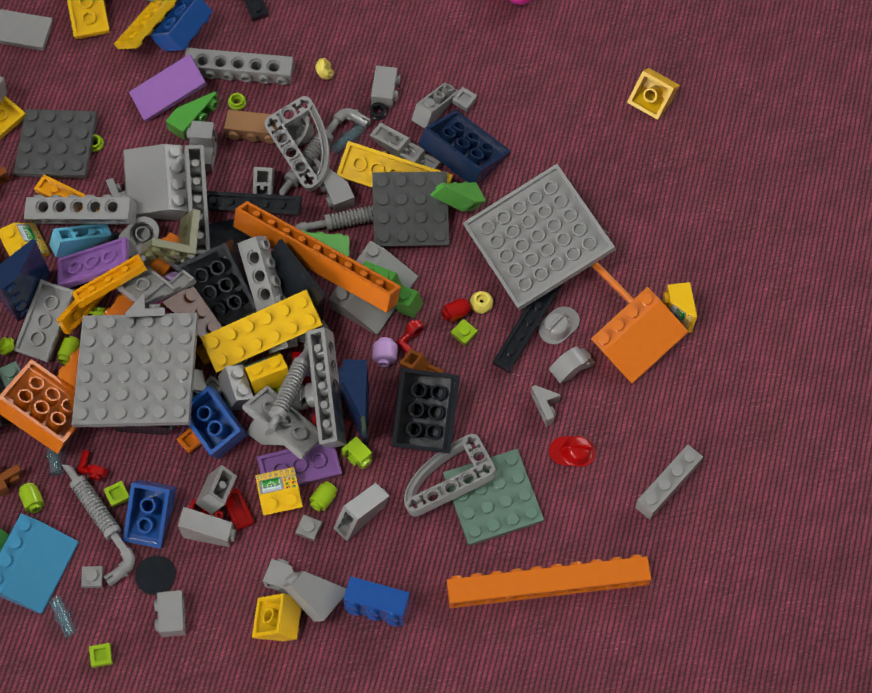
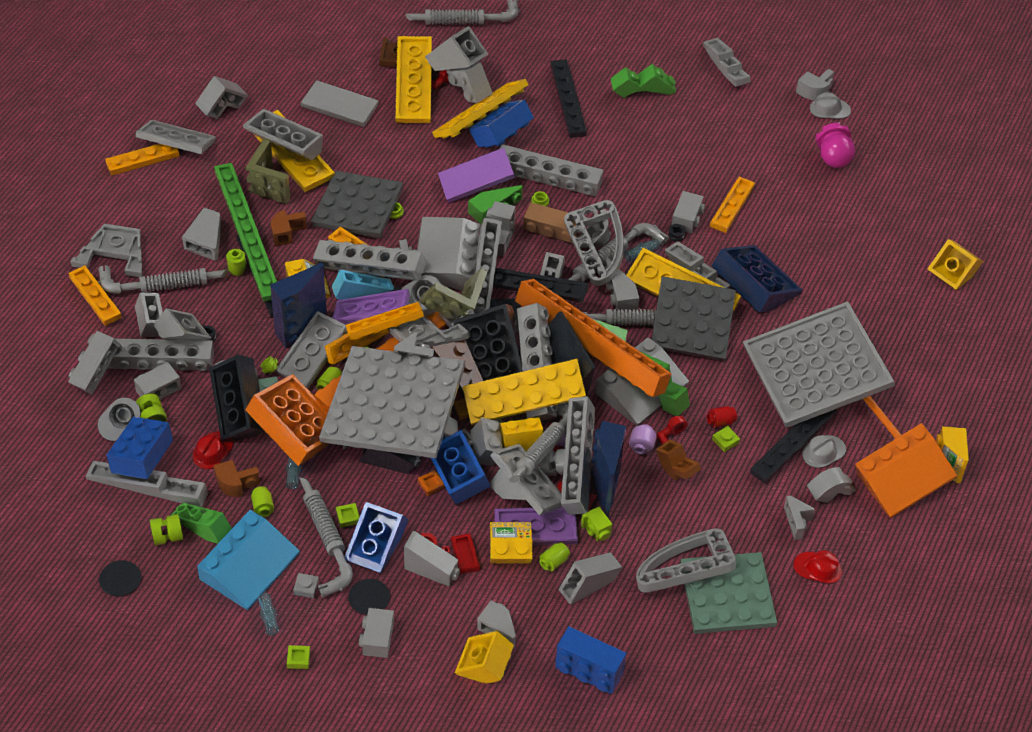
camera: 10 degrees right, 15 degrees down
red plate [77,450,108,481] -> none
light grey brick [196,465,237,514] -> none
light grey slope [282,571,346,622] -> none
light grey plate [296,515,322,542] -> none
light yellow plate [315,58,334,80] -> none
black slope [389,368,460,454] -> none
light grey slope [411,83,458,128] -> none
bright green slope [430,181,486,212] -> none
orange brick [447,555,651,608] -> none
light grey plate [452,87,477,112] -> none
light yellow plate [470,291,493,314] -> none
light grey brick [635,445,703,520] -> none
none -> light orange tile [710,177,755,233]

